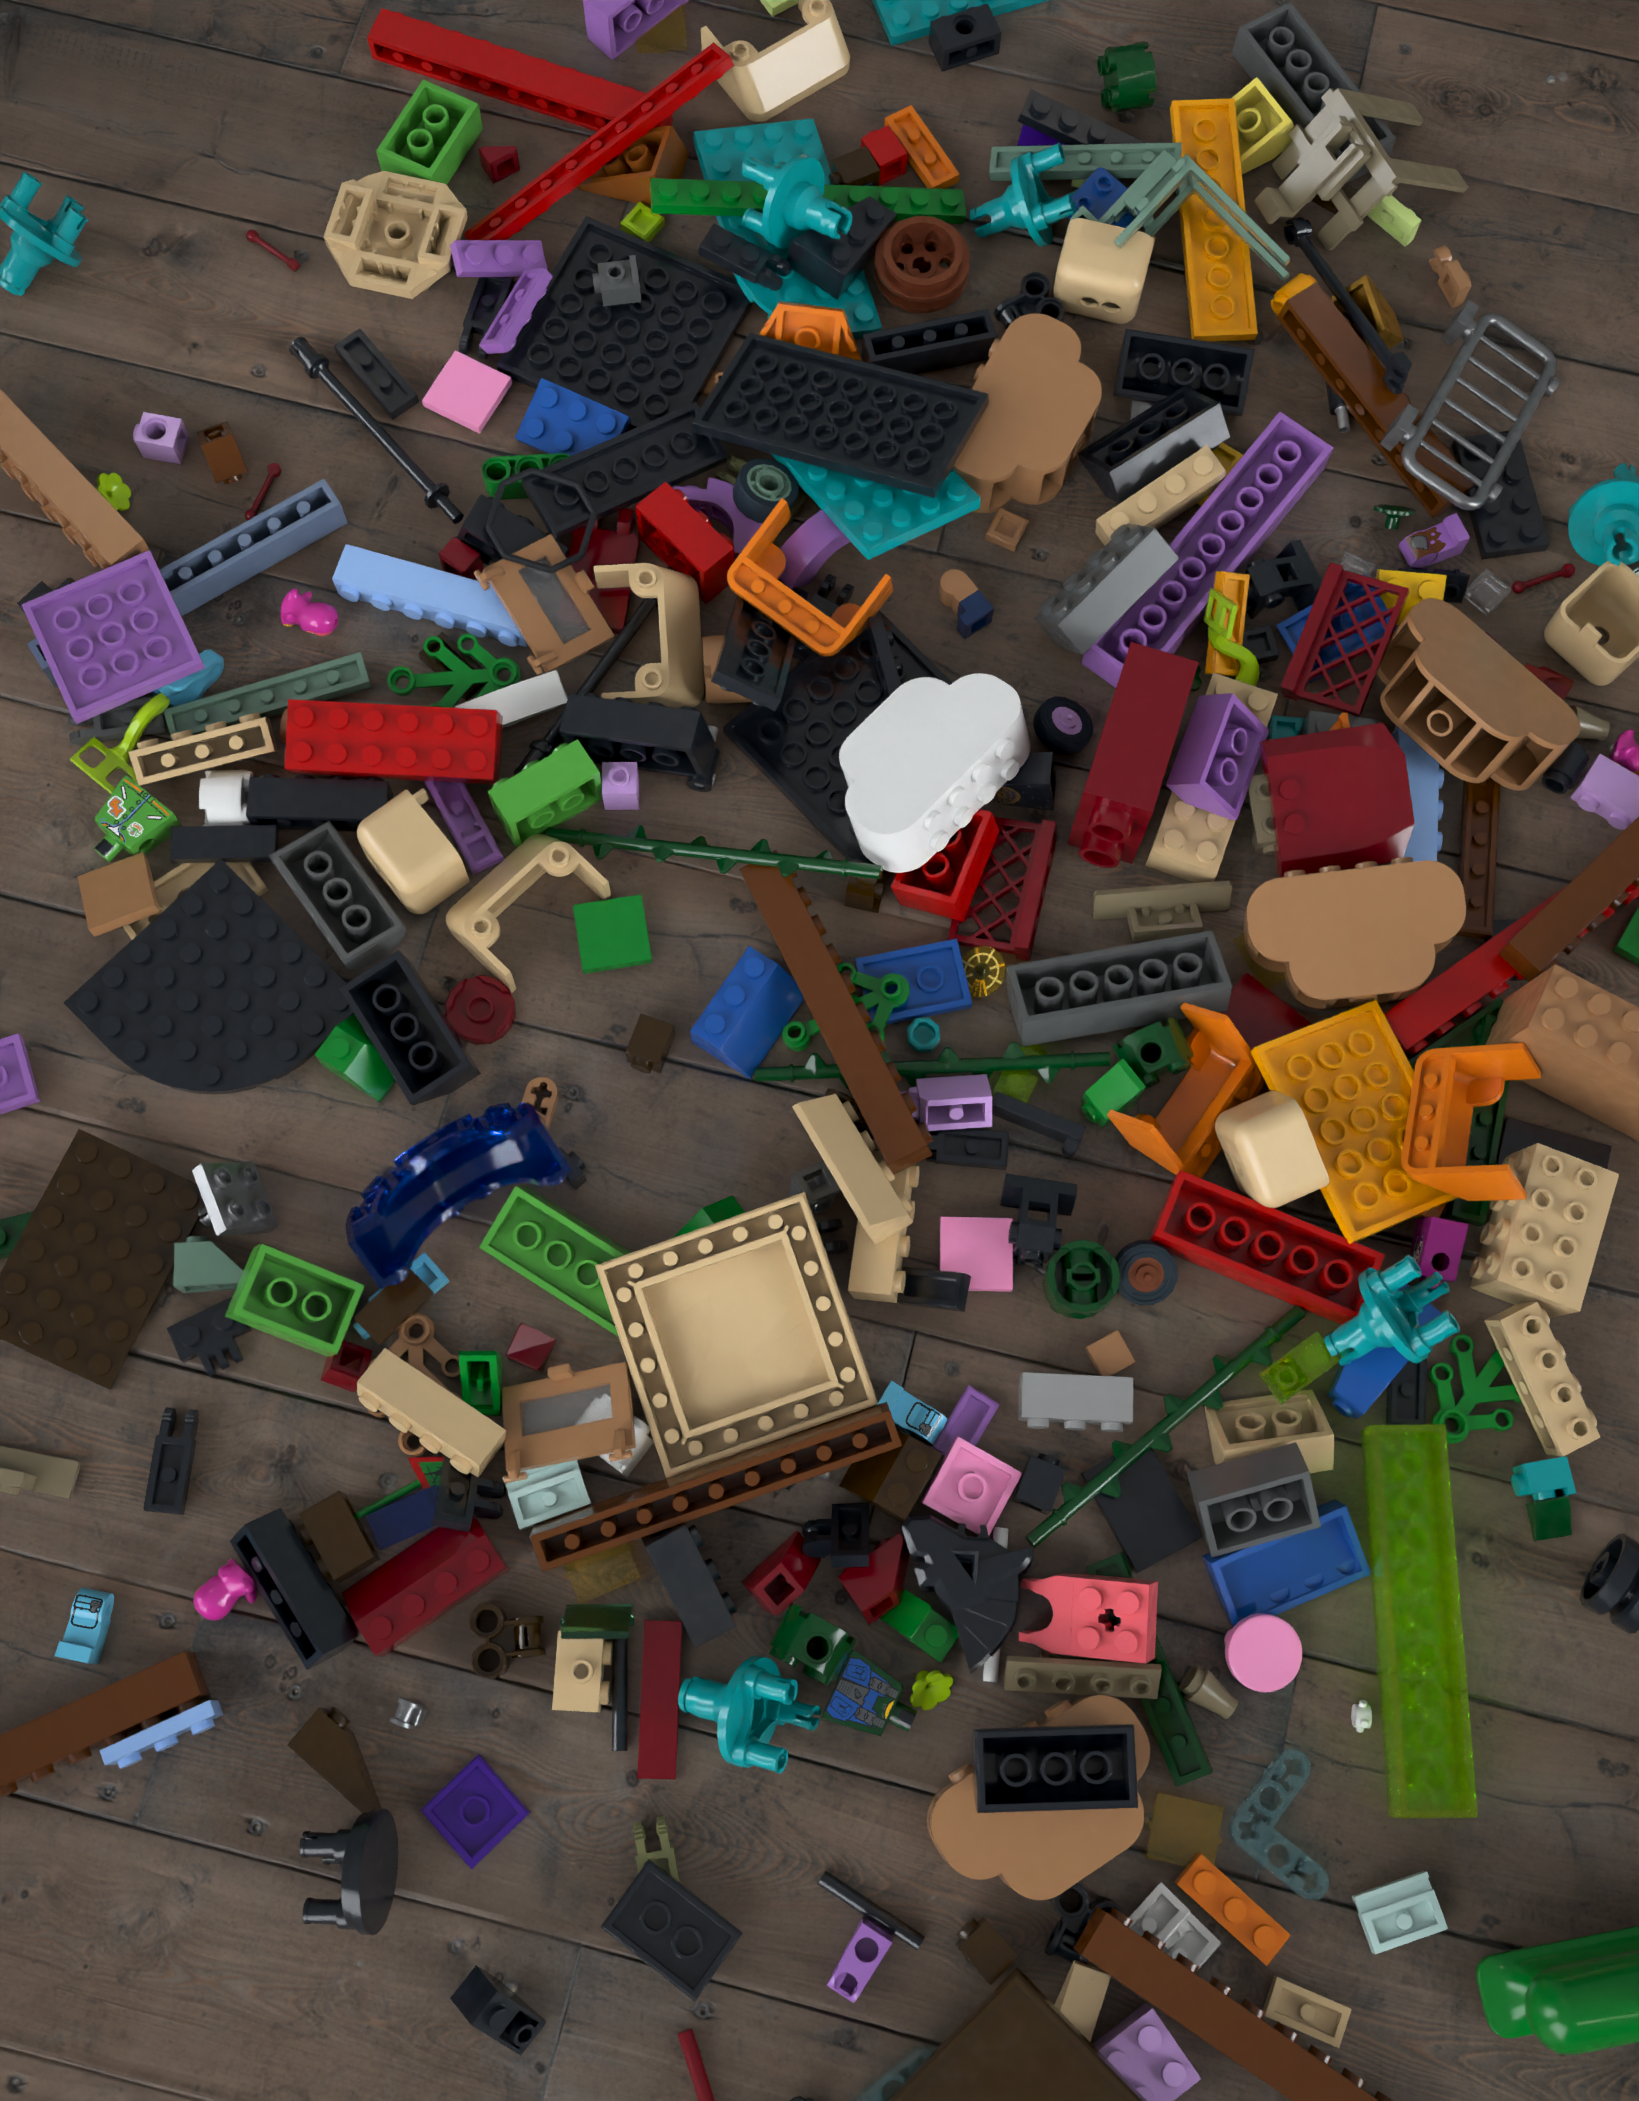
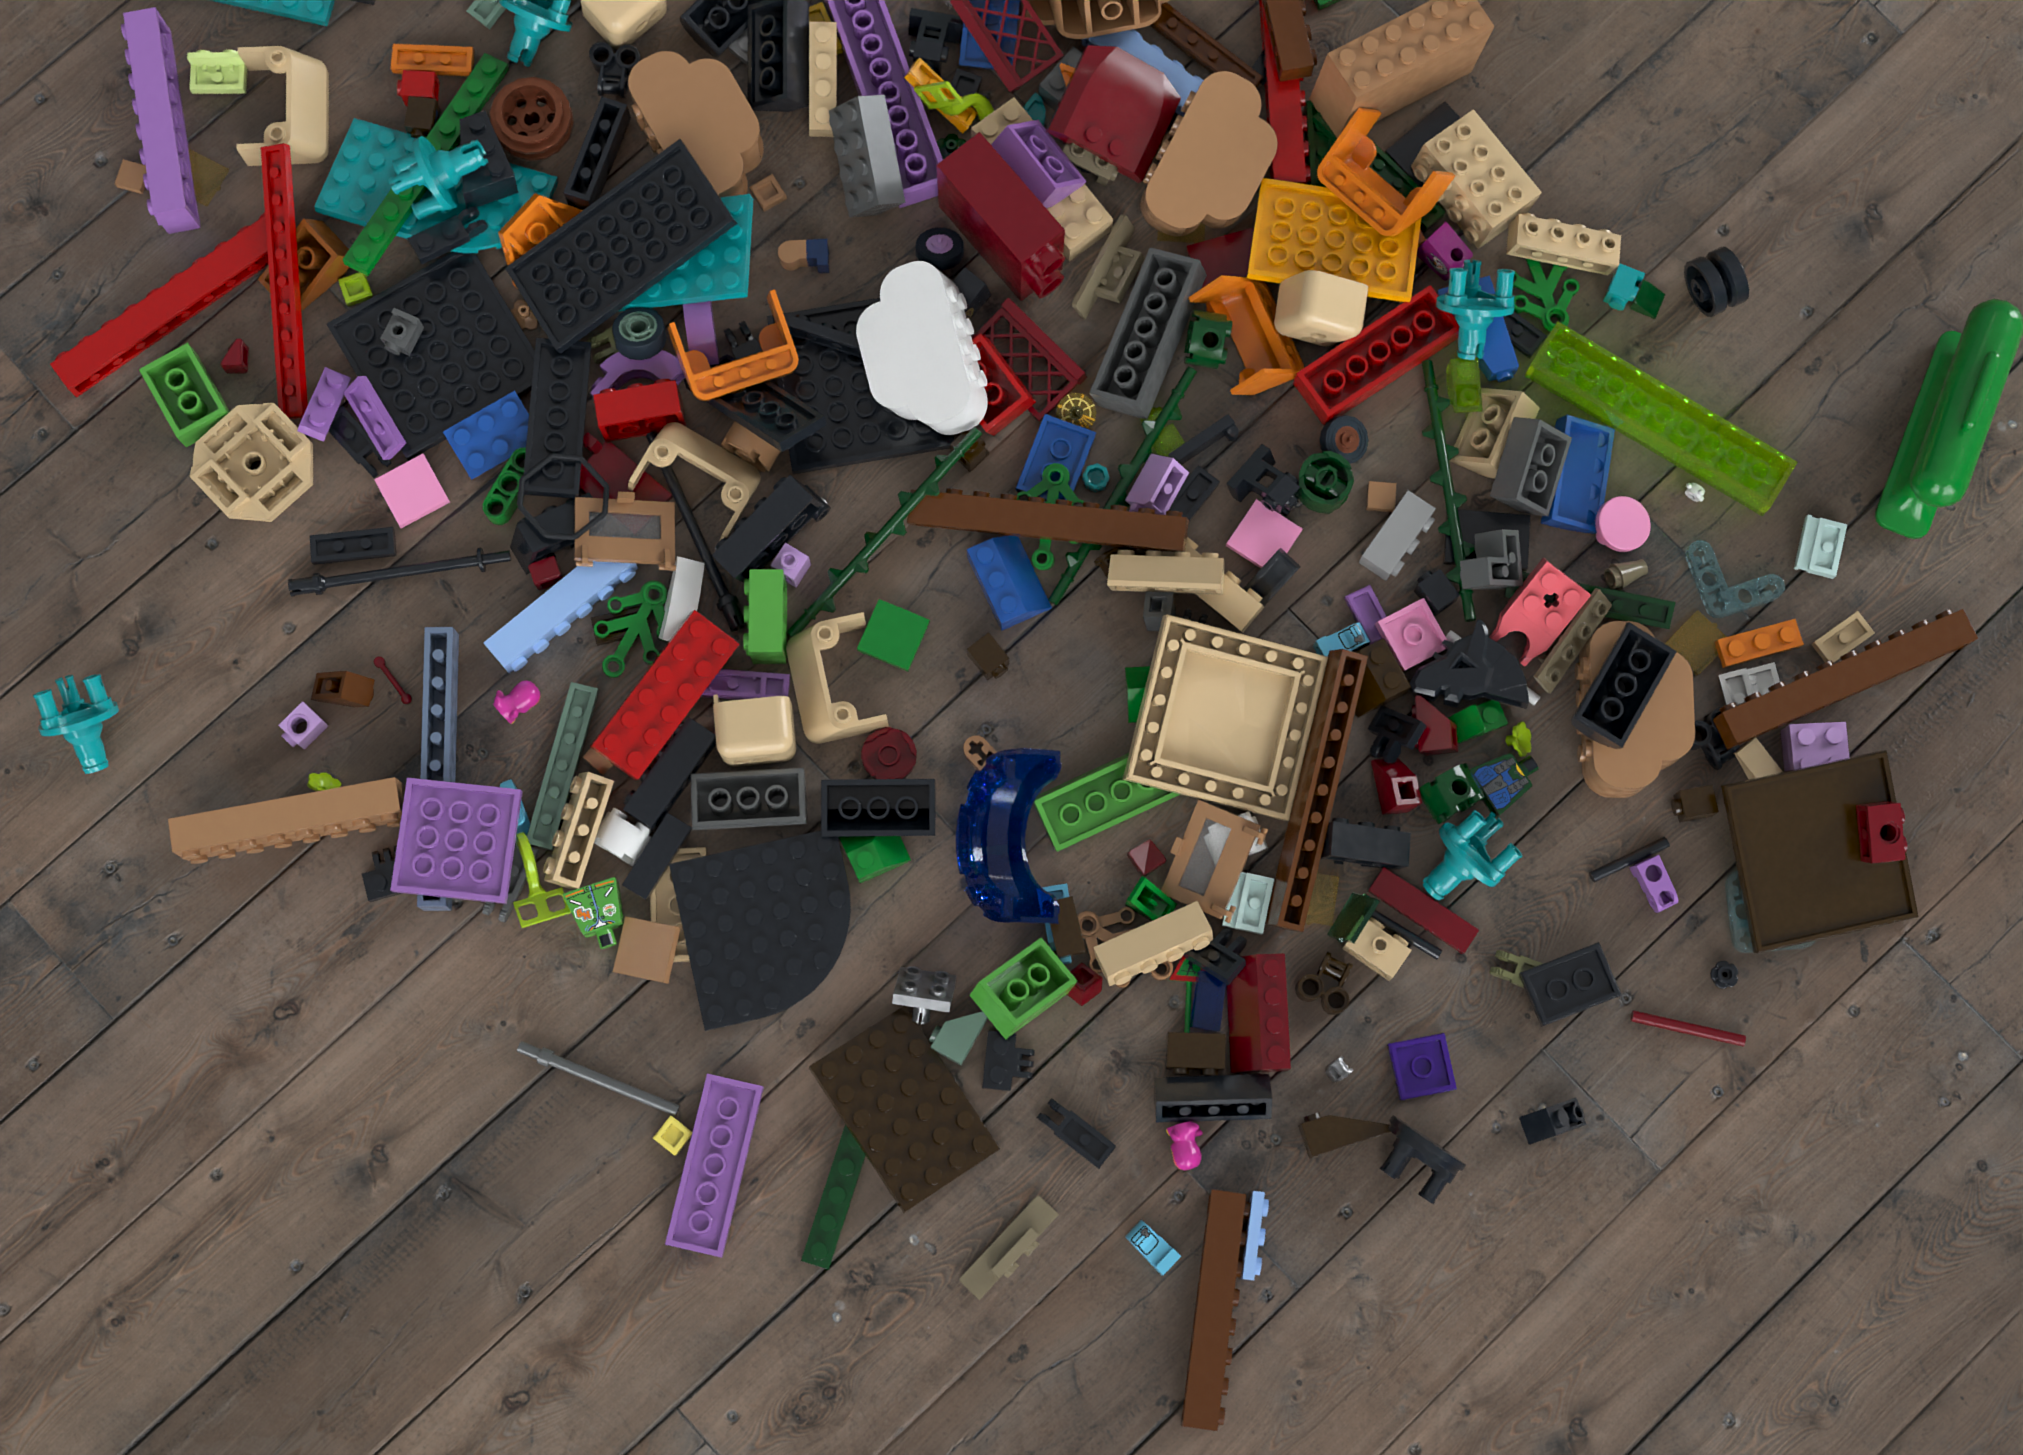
camera: 55 degrees left, 5 degrees up
dark red hinge [246,229,300,272] -> none
green slope [1080,1059,1146,1129] -> none
none -> dark grey brick [1460,529,1523,590]

